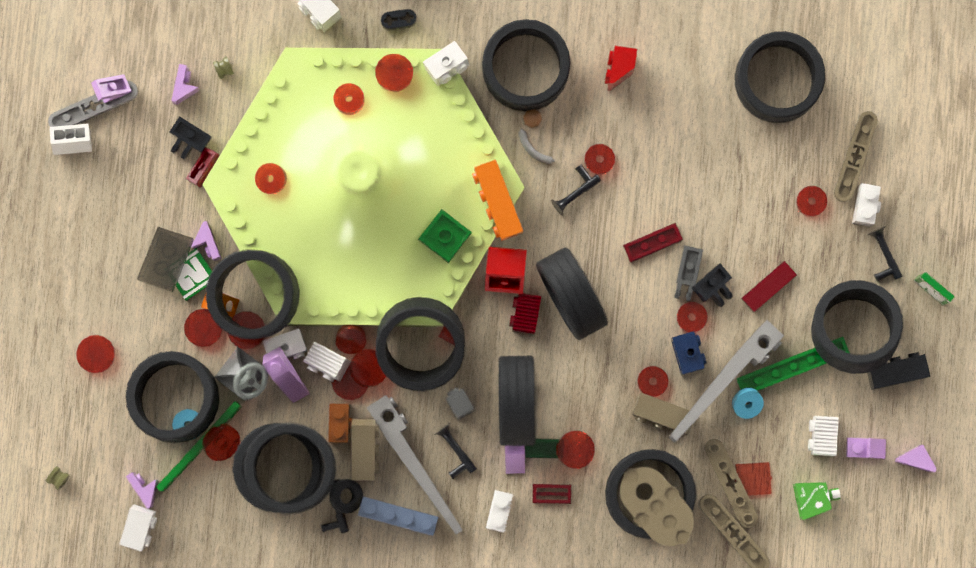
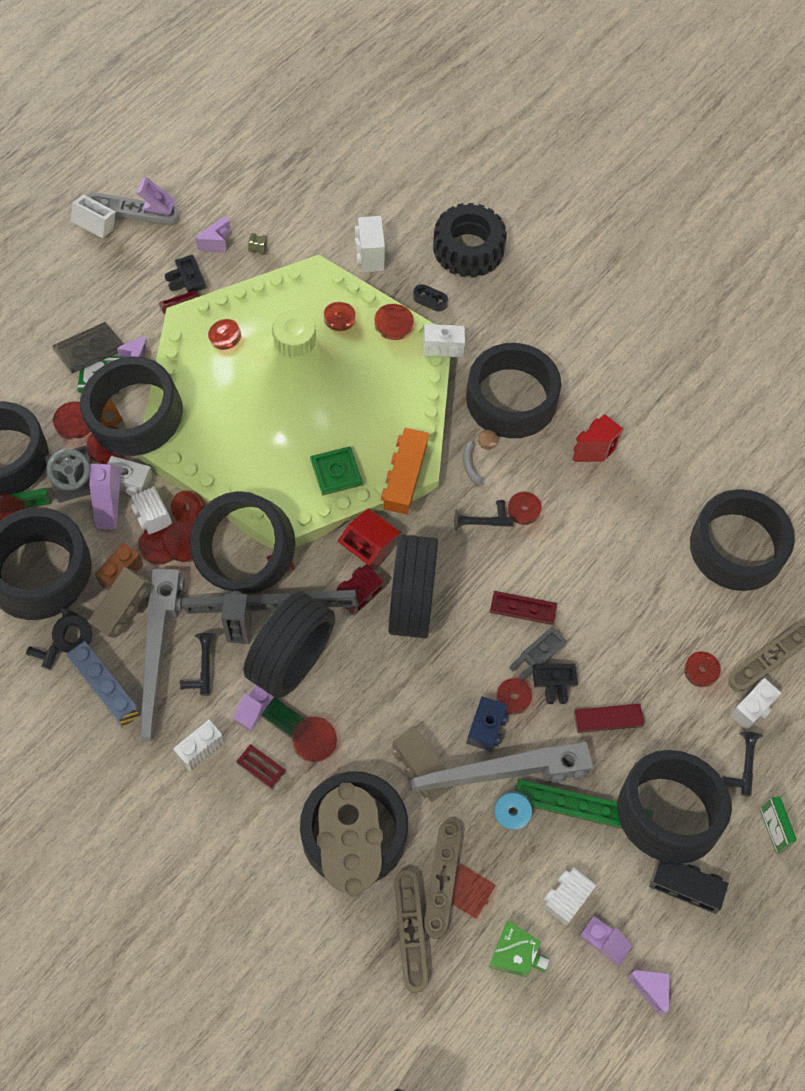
camera: 35 degrees right, 20 degrees down
clear red piece [637,366,668,397] -> none
none -> dark grey tile [182,590,358,614]

